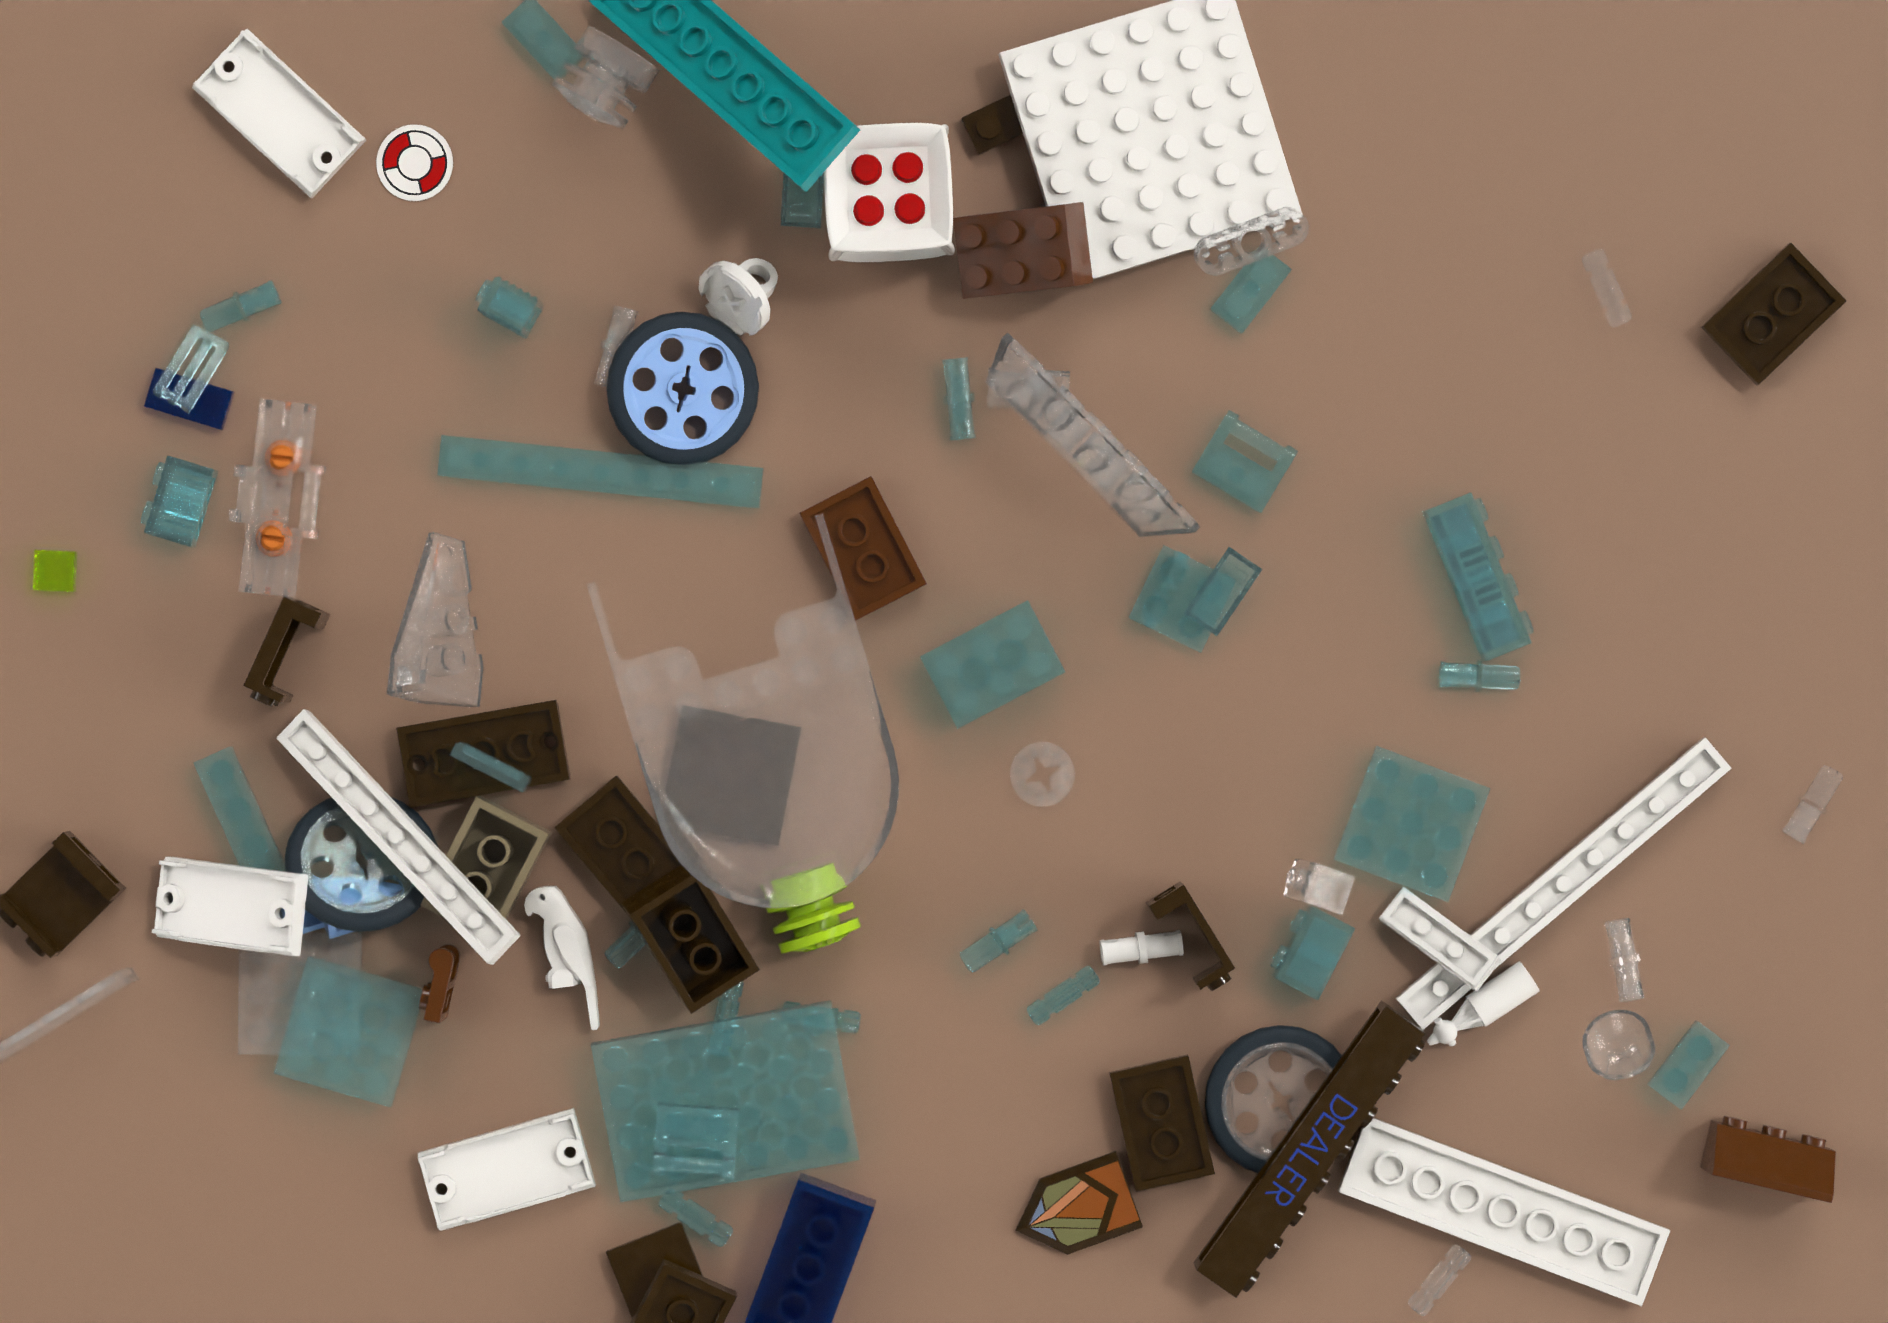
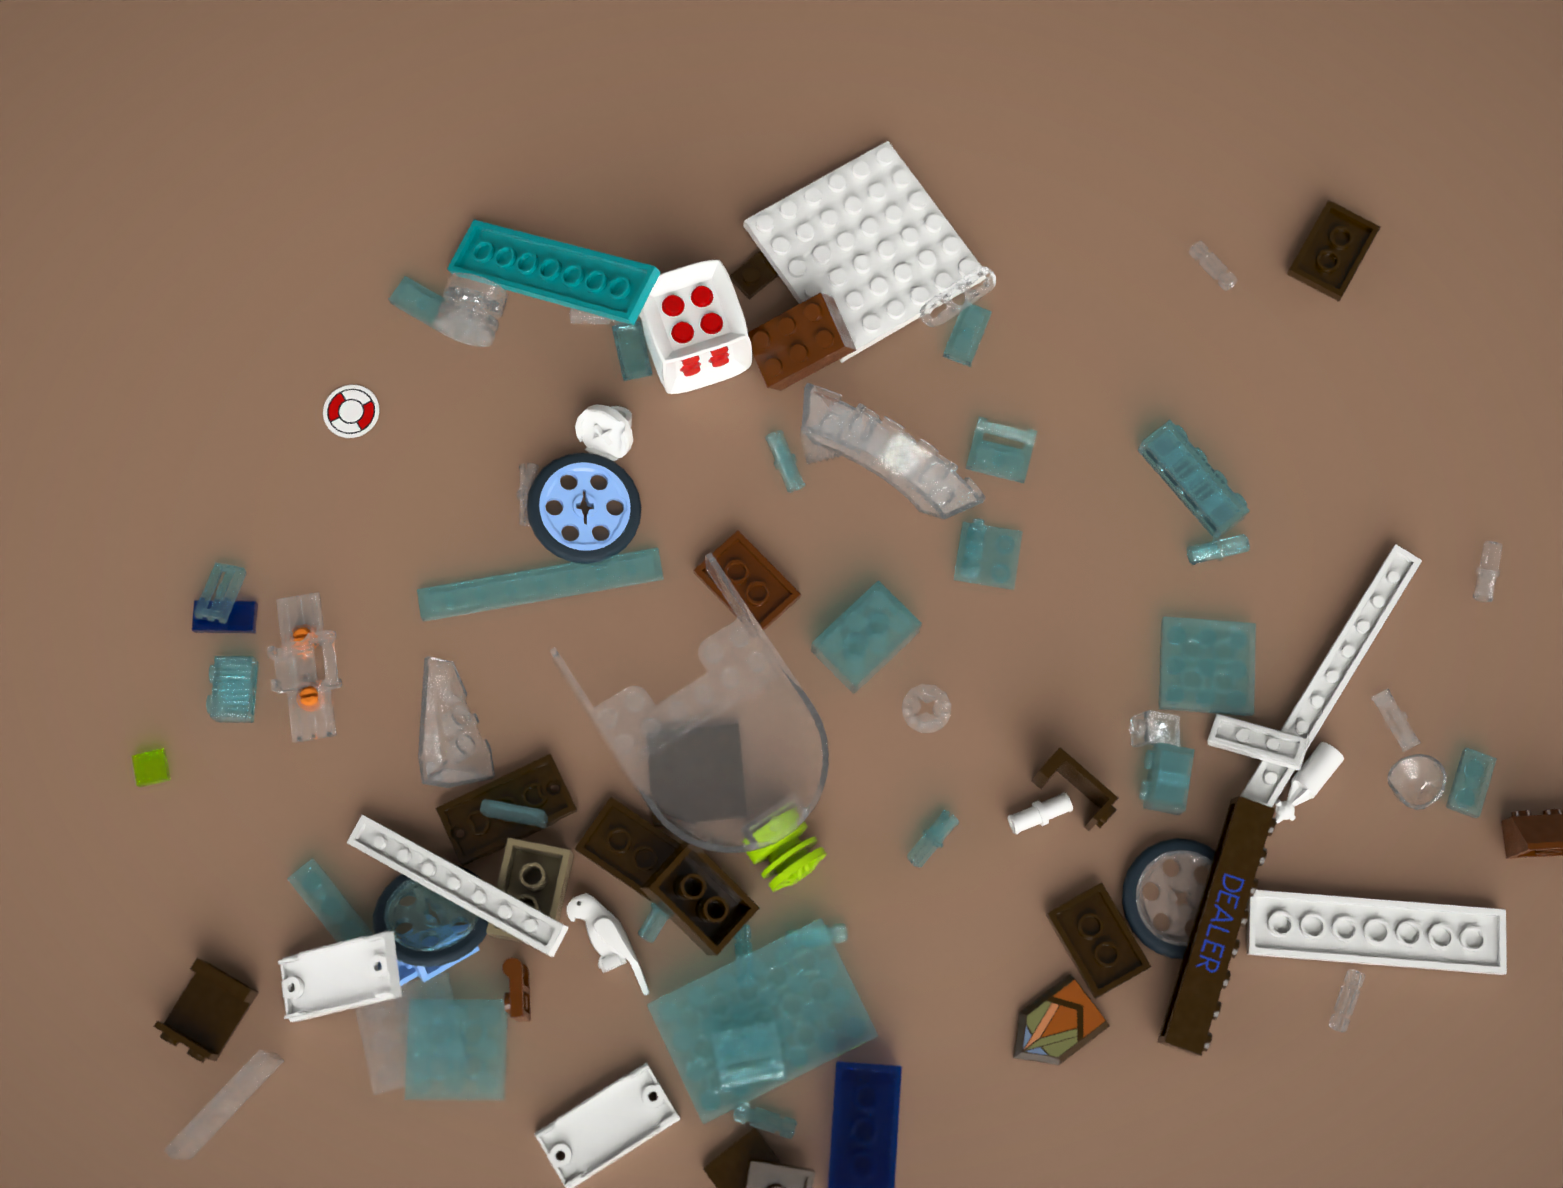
camera: 15 degrees left, 15 degrees down
white piece [192,29,366,199] -> none
clear light blue axle [200,280,282,332] -> none
dark brown panel [243,596,330,707] -> none
clear light blue brick [475,276,544,339] -> none
clear light blue axle [1027,966,1100,1025] -> none
clear light blue tile [1184,547,1263,636] -> none

